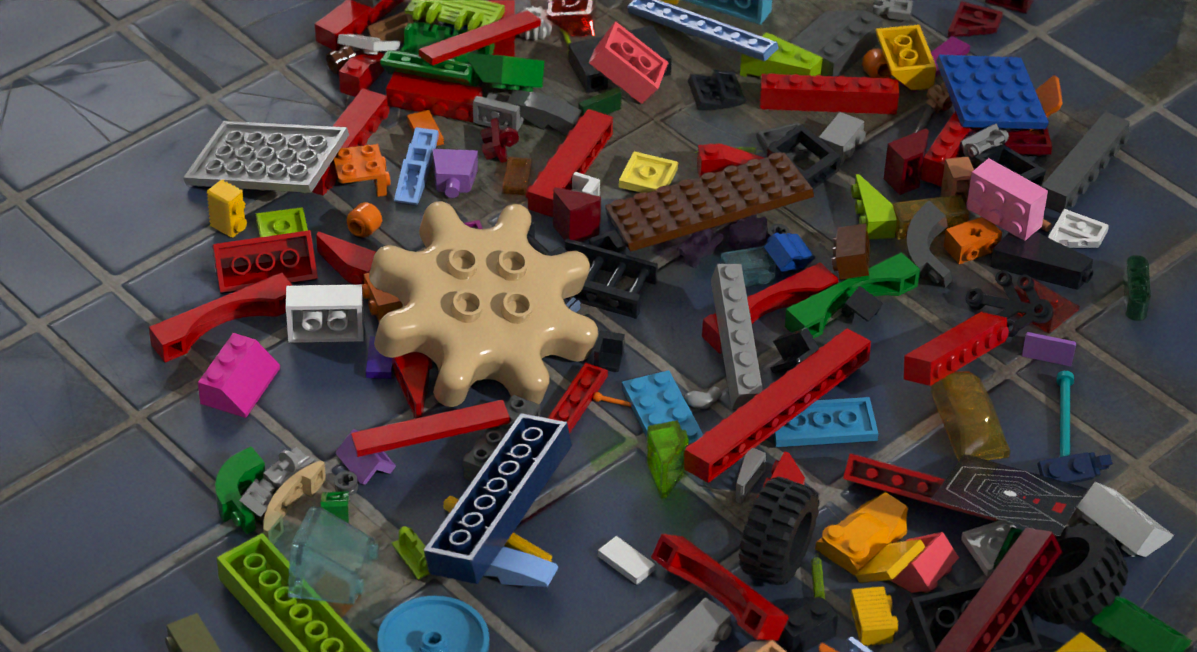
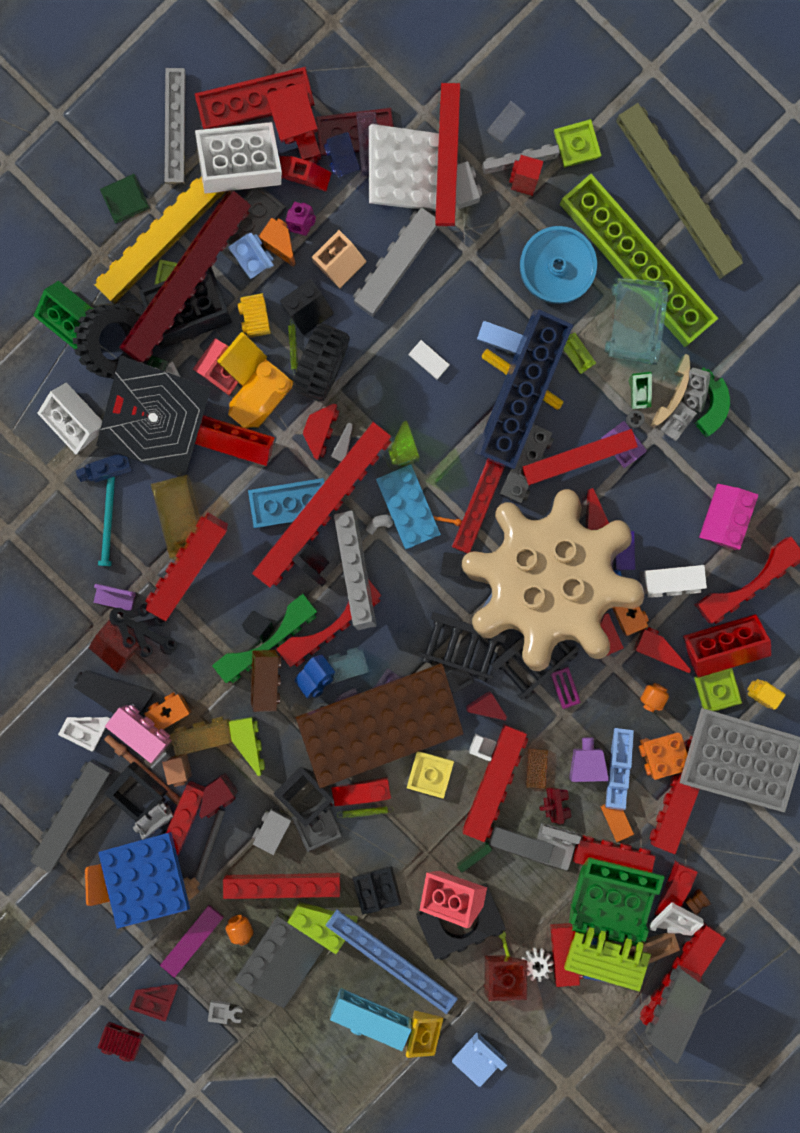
camera: 175 degrees right, 45 degrees up
red tile [419,10,541,65] -> none
green slope [467,53,545,92] -> none
red arch [651,534,789,641] -> none
yellow slope [876,25,936,90] -> none
dark grey arch [907,201,952,288] -> none
dark red wing [1003,127,1052,156] -> none
clear green beam [1123,255,1151,321] -> none

